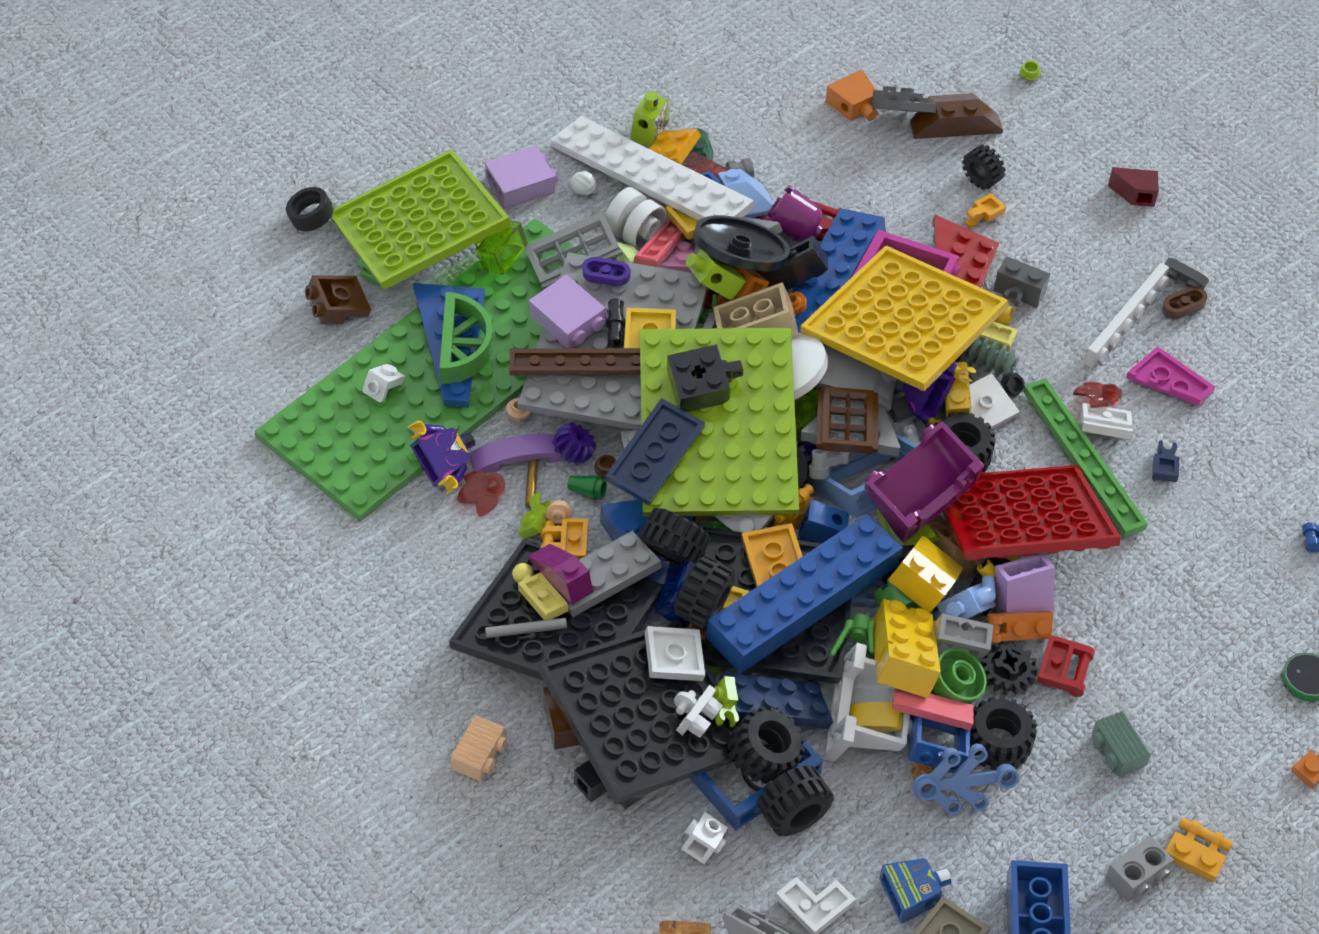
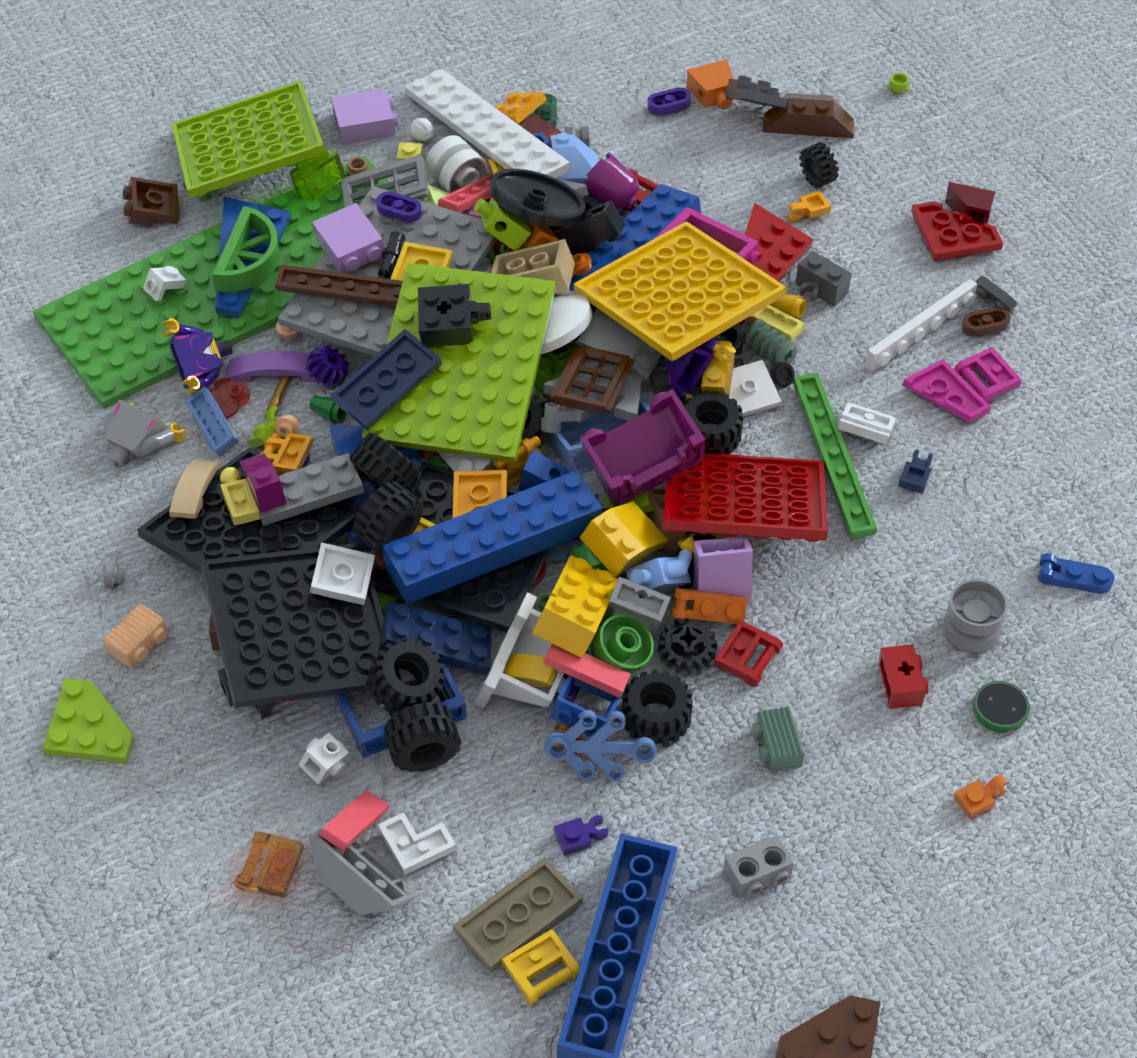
camera: 15 degrees right, 0 degrees up
black tyre [285,187,334,232] -> none
light grey bar [485,618,567,638] -> none
lime torso [630,91,669,148] -> none
white hips [674,685,723,738] -> none
lime plate [712,676,739,727] -> none
bright green plant [830,614,875,656] -> none
blue torso [879,858,952,924] -> none
clear red plate [1073,381,1122,408] -> none
light orange plate [1165,817,1234,883] -> none
none -> lime plate [42,678,134,764]
none -> light grey plate [103,562,123,588]
none -> light grey torso [104,400,186,466]
none -> tan slope [169,459,225,519]
none -> medium blue plate [185,386,239,457]
none -> coral tile [319,790,390,851]
none -> medium nougat plate [346,157,370,176]
none -> light yellow plate [397,142,423,161]
none -> dark purple plate [554,815,608,856]
none -> dark purple plate [647,87,691,115]
none -> red brick [878,644,929,709]
none -> red plate [911,201,1003,261]
none -> light grey wheel [943,579,1008,653]
none -> dark pink plate [955,347,1022,403]

